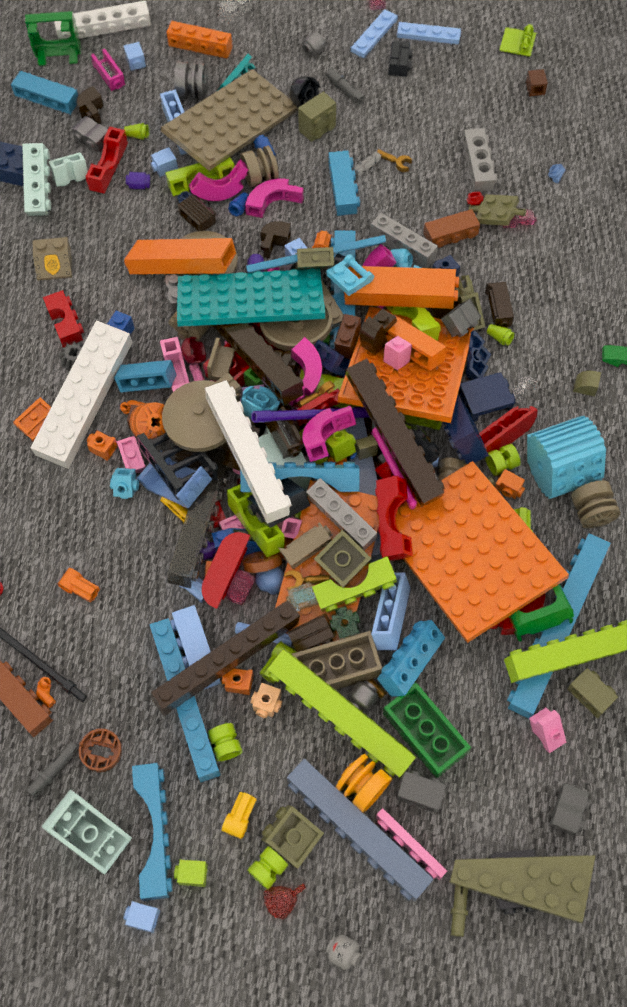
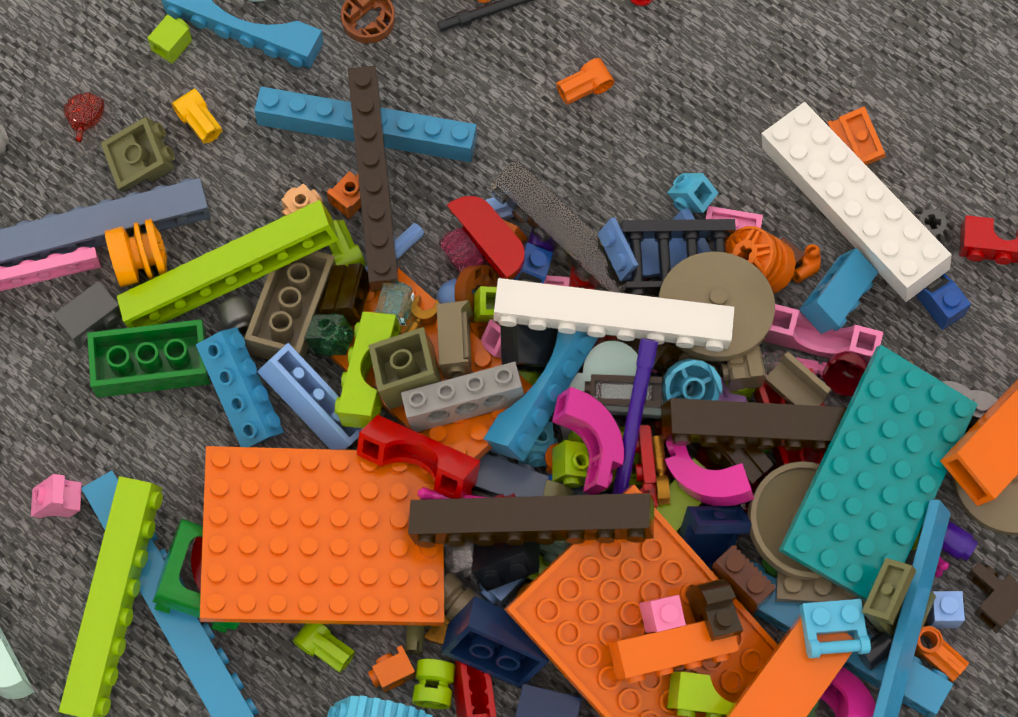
camera: 120 degrees right, 5 degrees up
orange brick [87,430,118,461] -> none
light blue brick [170,605,221,690] -> none
lime wheel [208,723,243,762] -> none
lime wheel [247,846,289,890] -> none
olive brick [567,668,618,719] -> none

